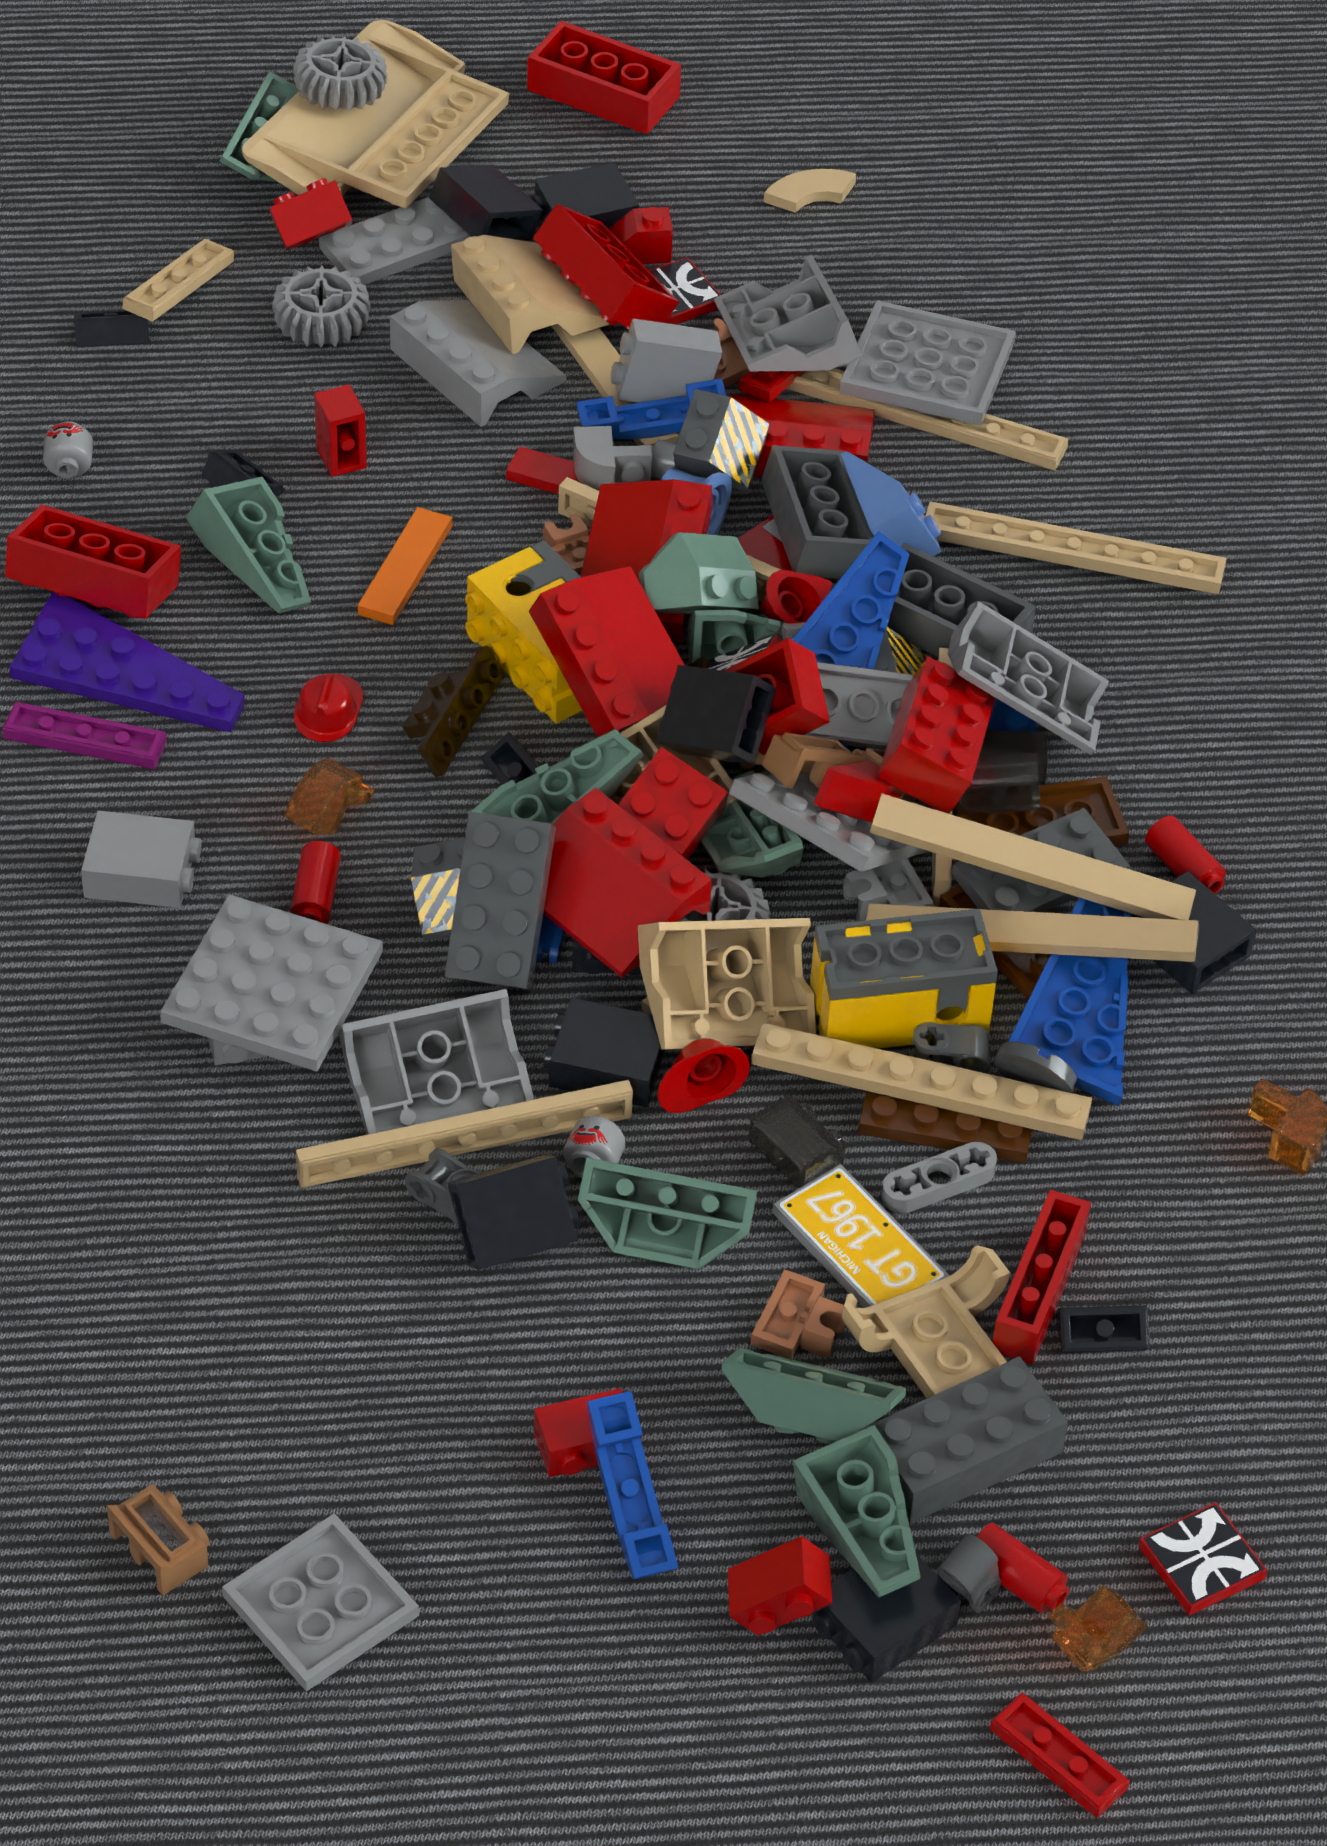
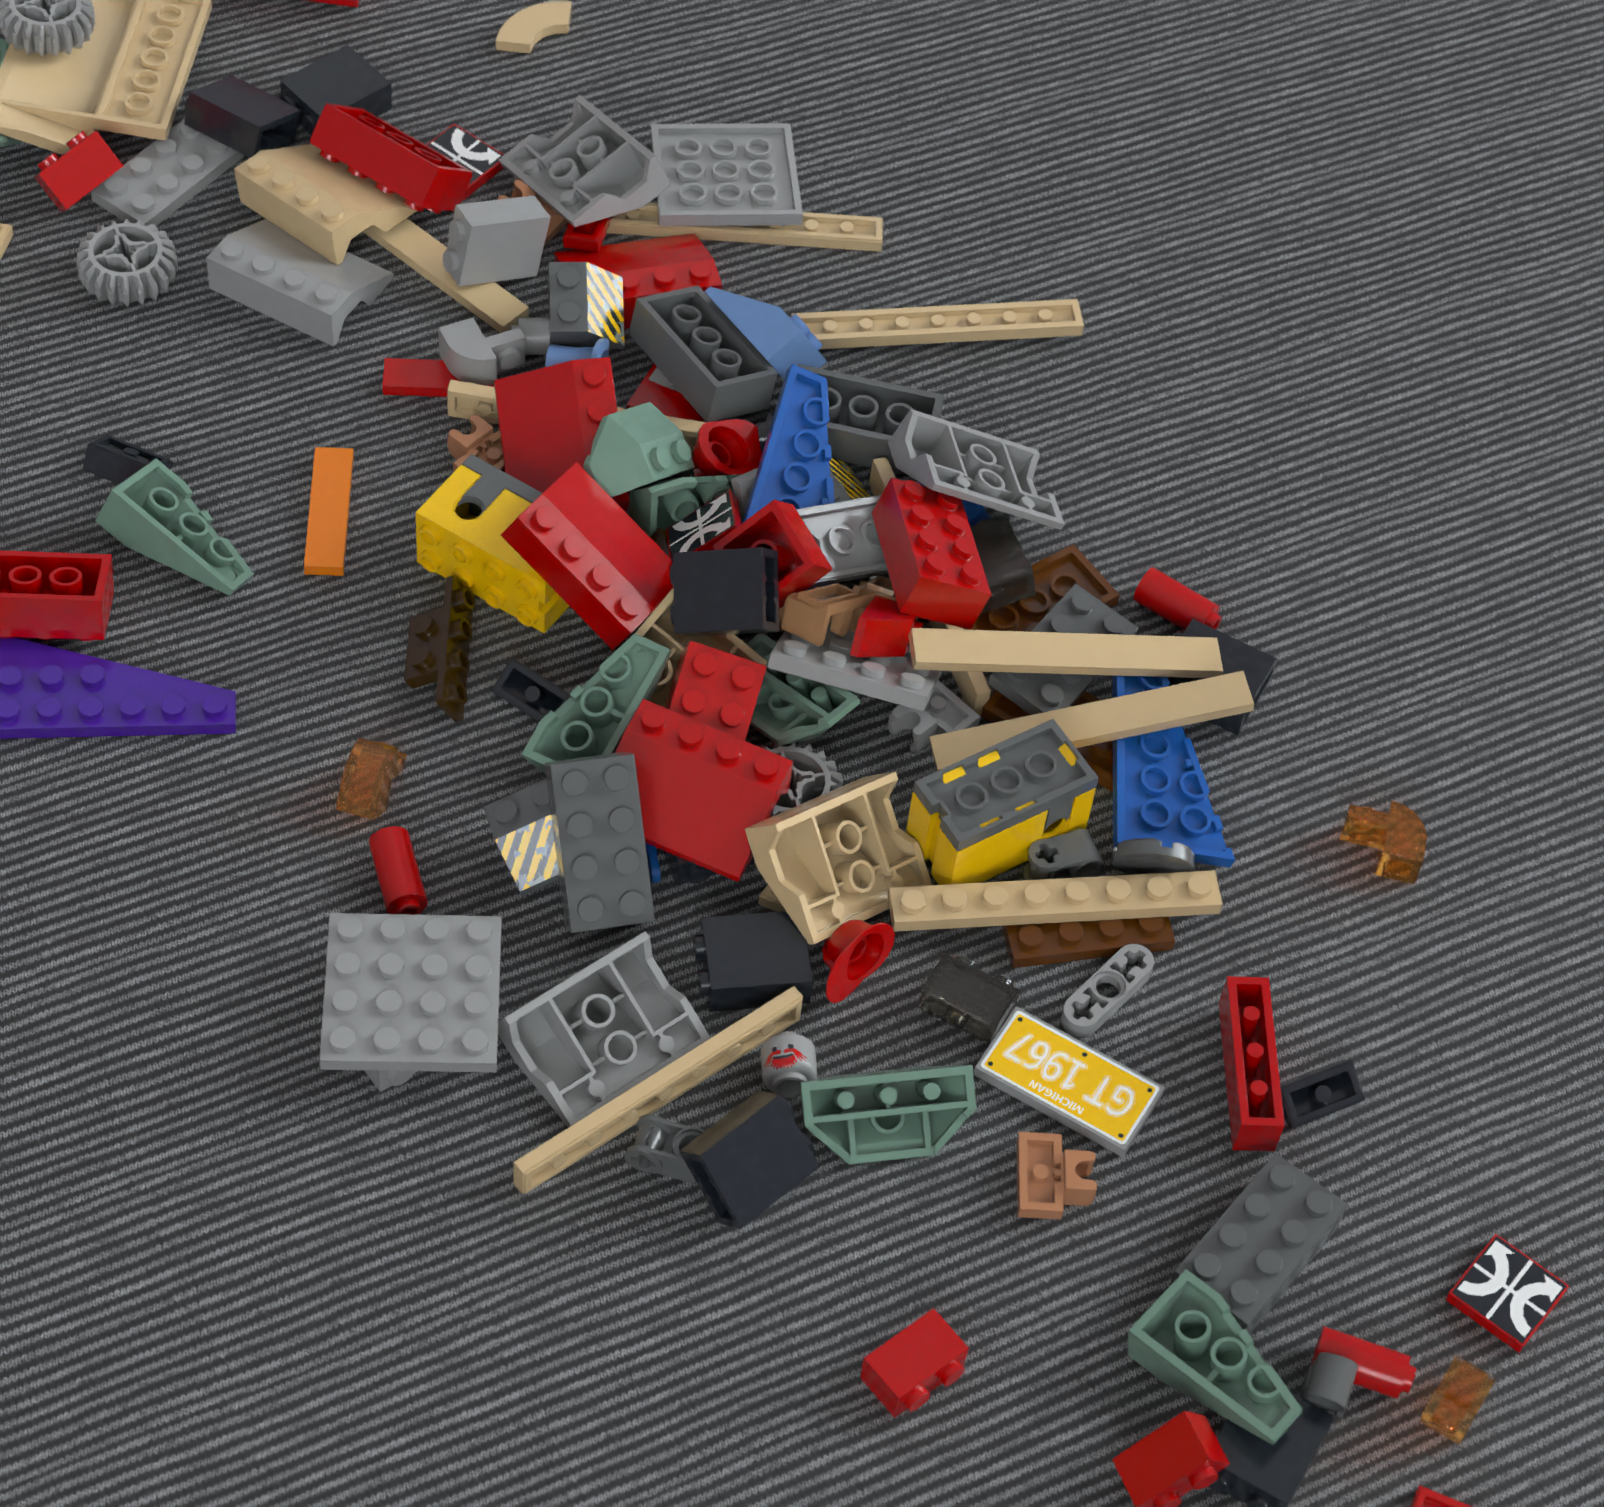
camera: 25 degrees left, 5 degrees up
magenta tile [2,702,167,769] -> none
light grey brick [81,811,201,908] -> none
red piece [294,673,363,742] -> none
red brick [314,384,367,477] -> none
blue slope [576,378,727,439] -> none
blue slope [586,1391,679,1580] -> none
red slope [609,207,673,264] -> none
sand green wedge [722,1348,906,1444] -> none
tan piece [842,1245,1010,1398] -> none

